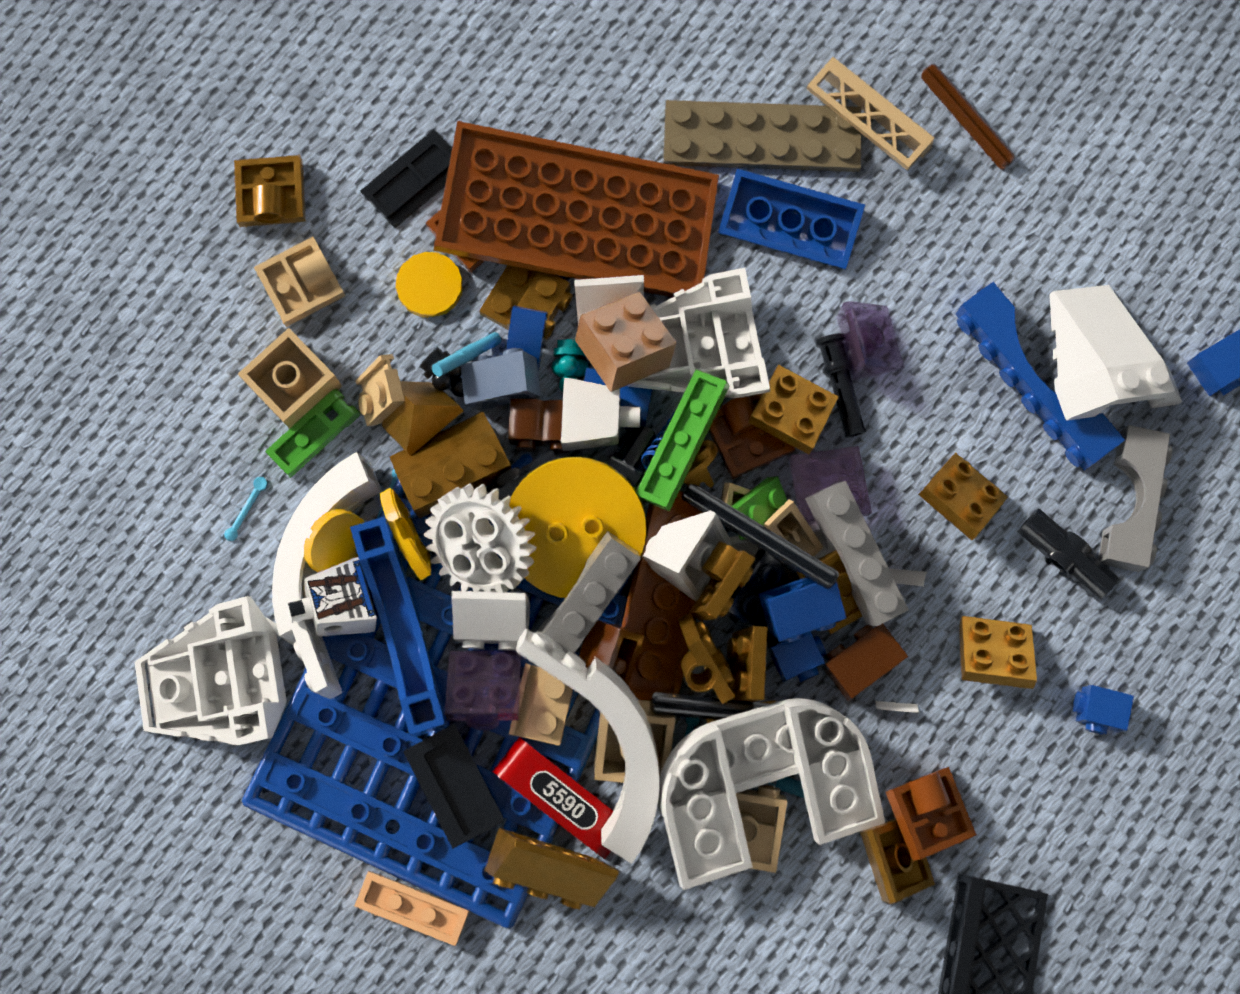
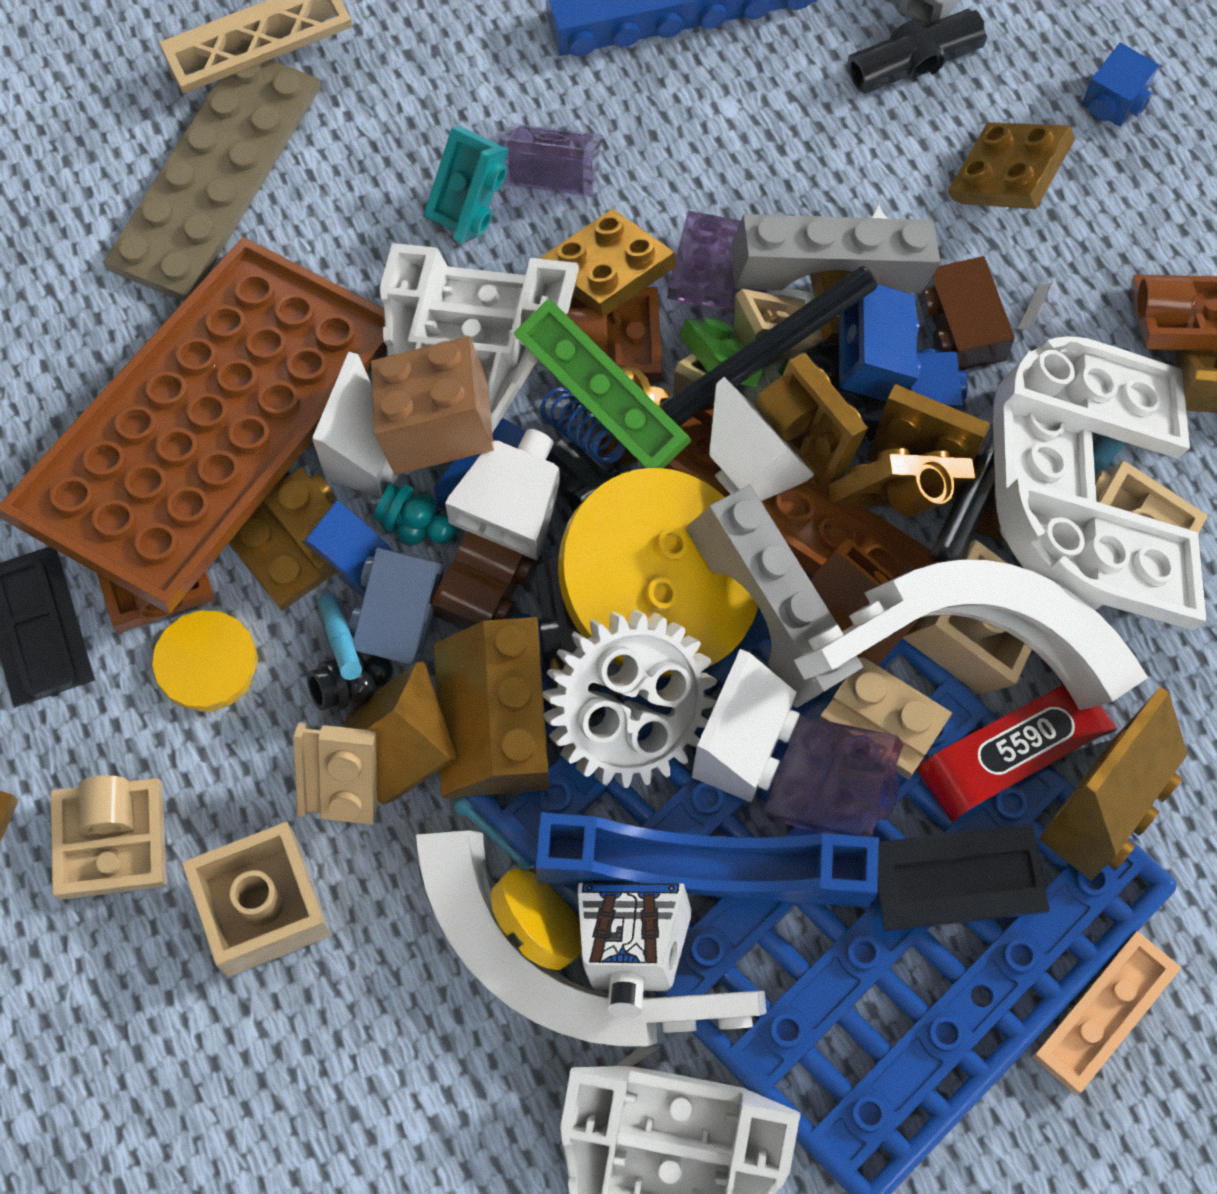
camera: 70 degrees left, 10 degrees down
medium azure hinge [224,477,268,541] -> none
bright green plate [265,389,361,478] -> none
yellow tile [380,488,432,580] -> none
blue slope [718,168,865,270] -> none
black pin [815,333,867,438] -> none
pearl gold plate [918,452,1008,540] -> none
none -> teal bracket [423,126,509,243]

